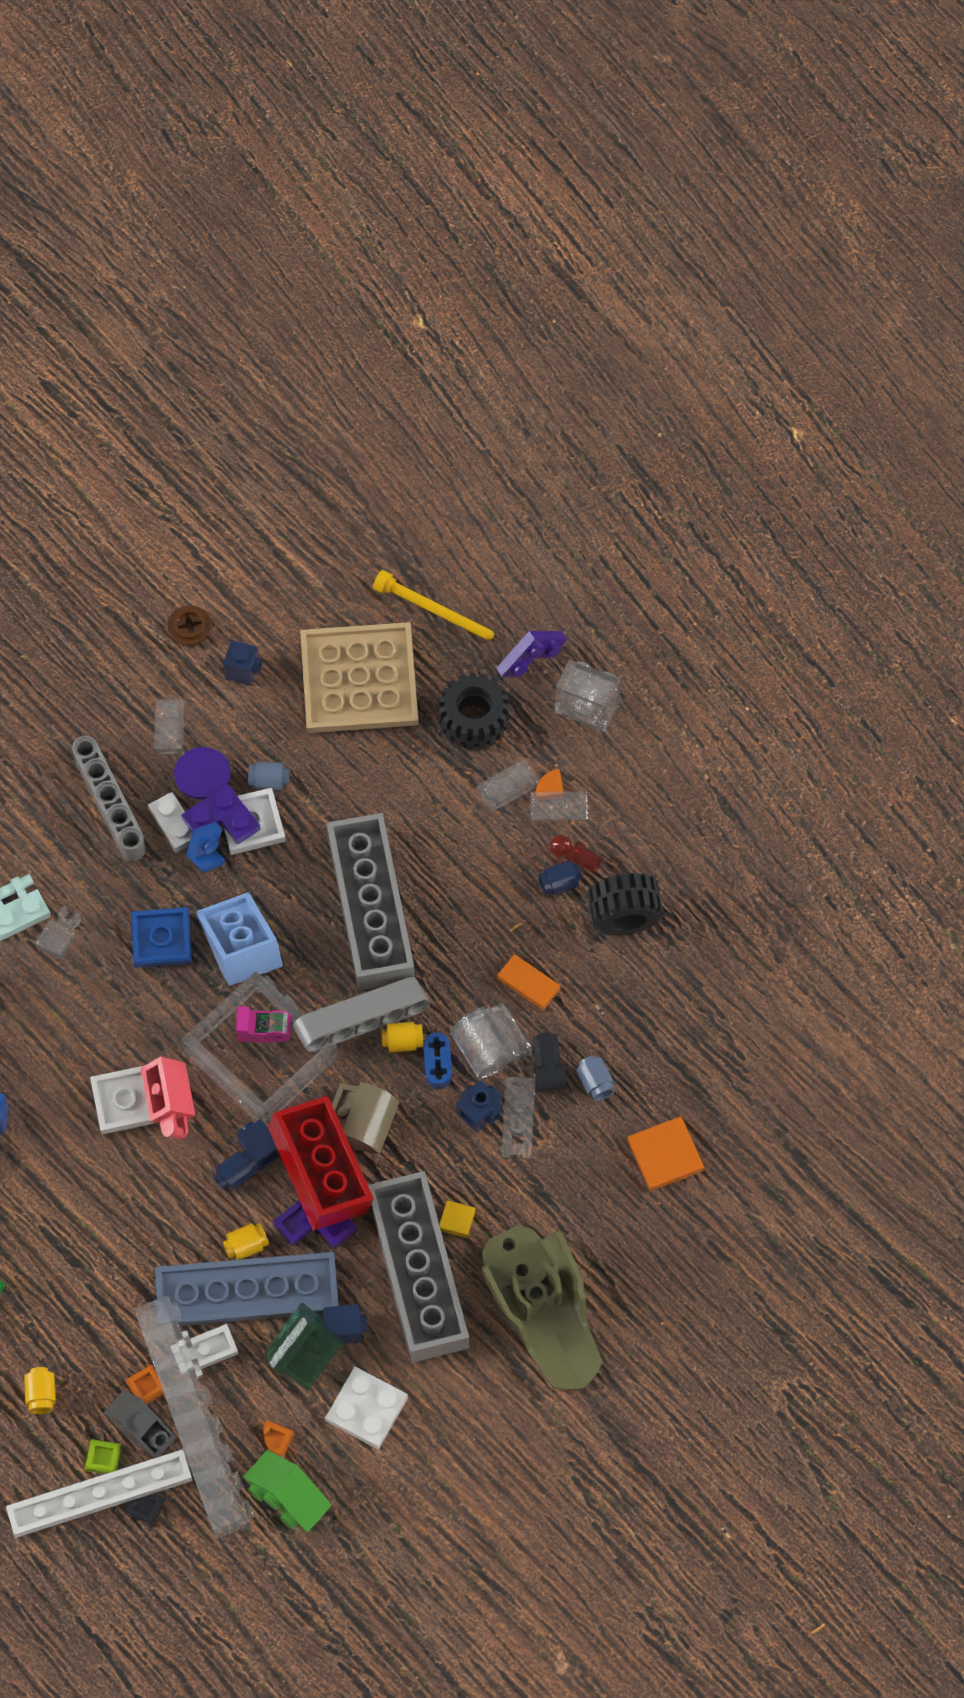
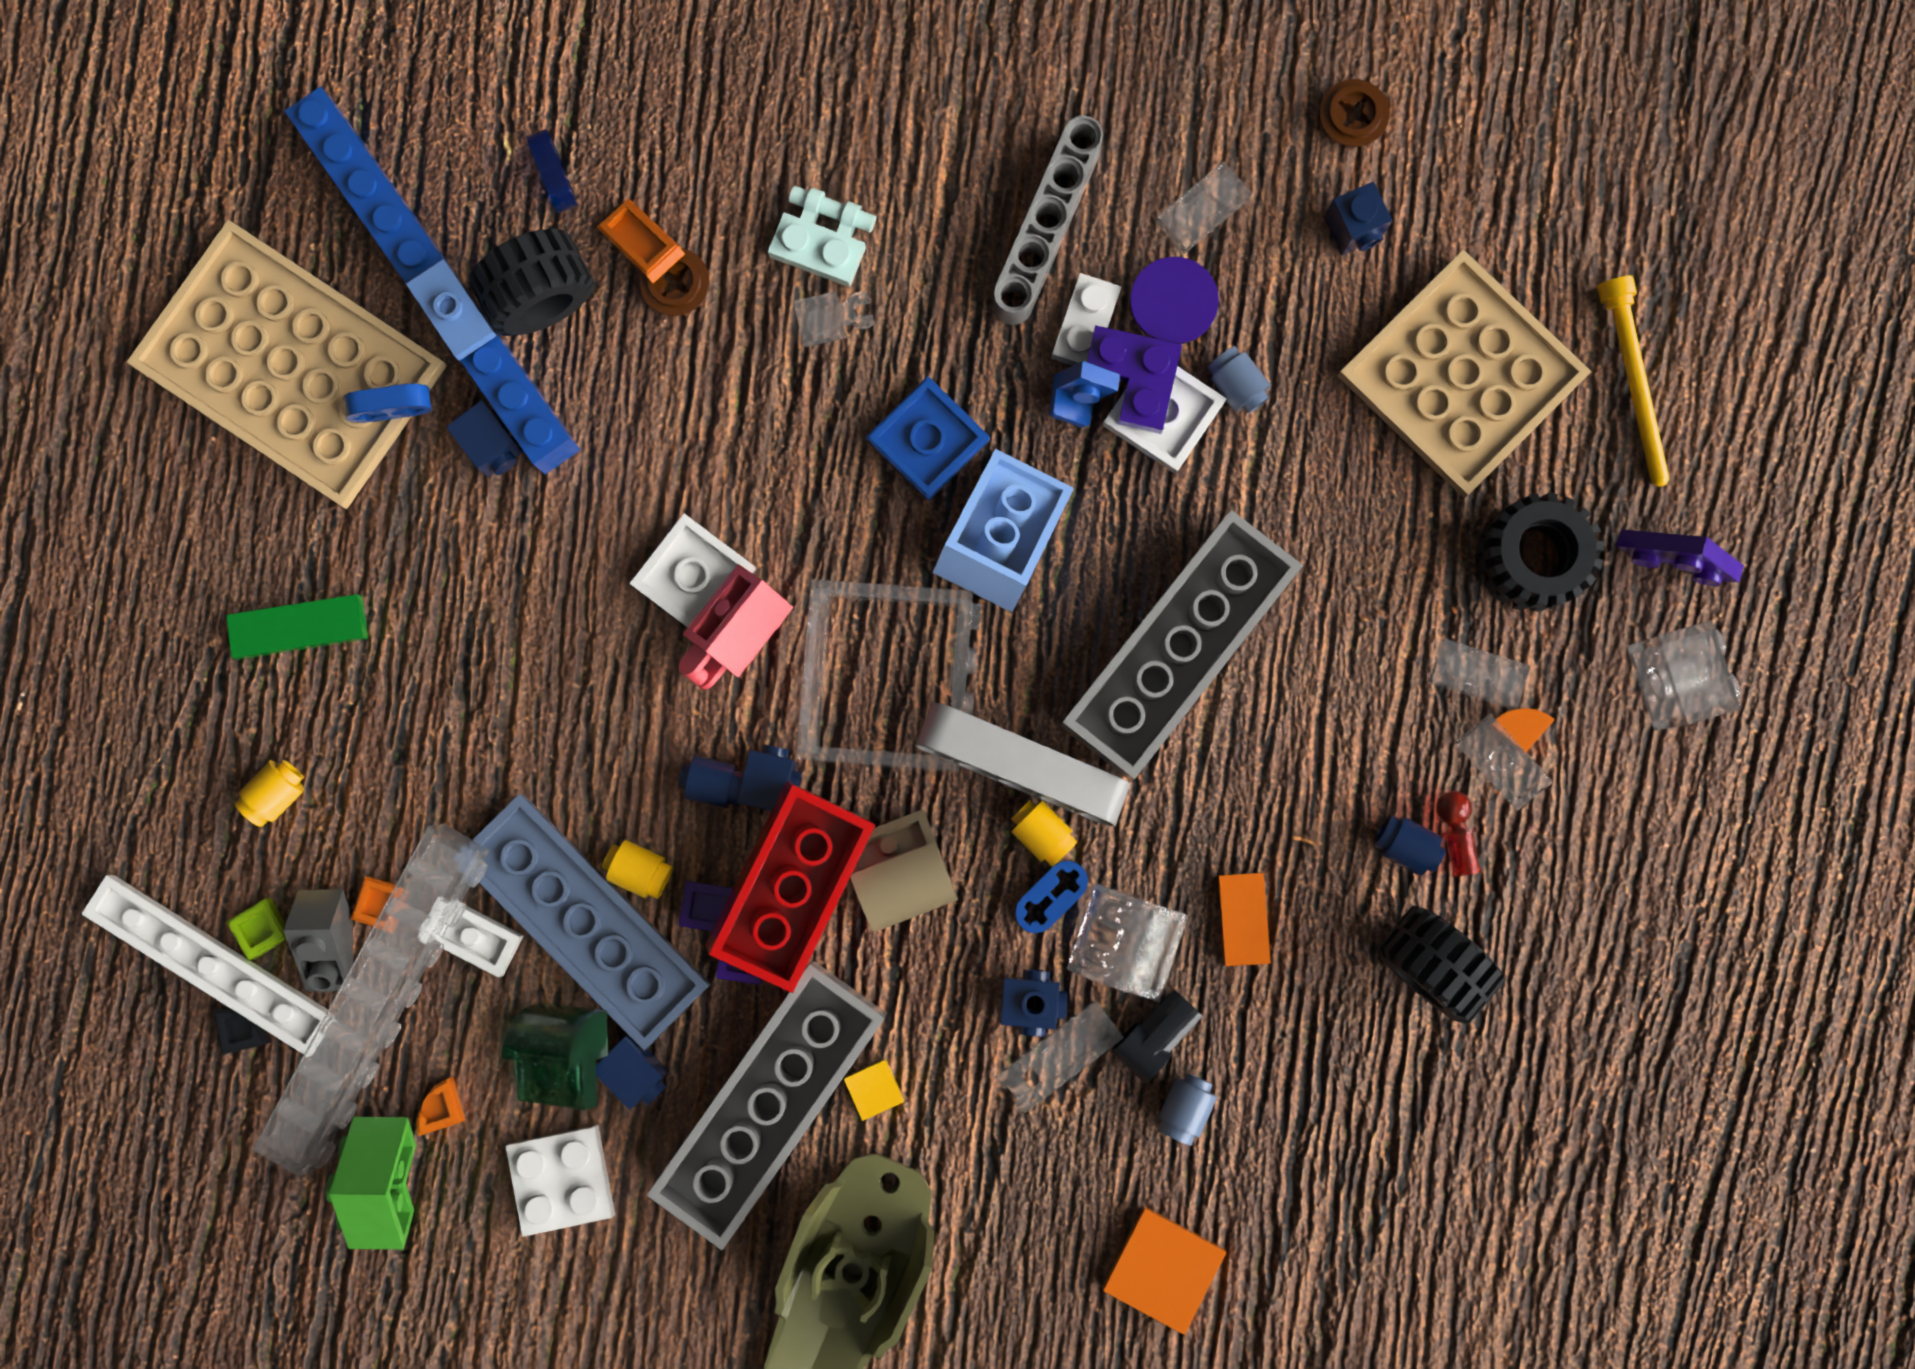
camera: 55 degrees right, 20 degrees up
dark pink leg [236,1006,292,1043] -> none

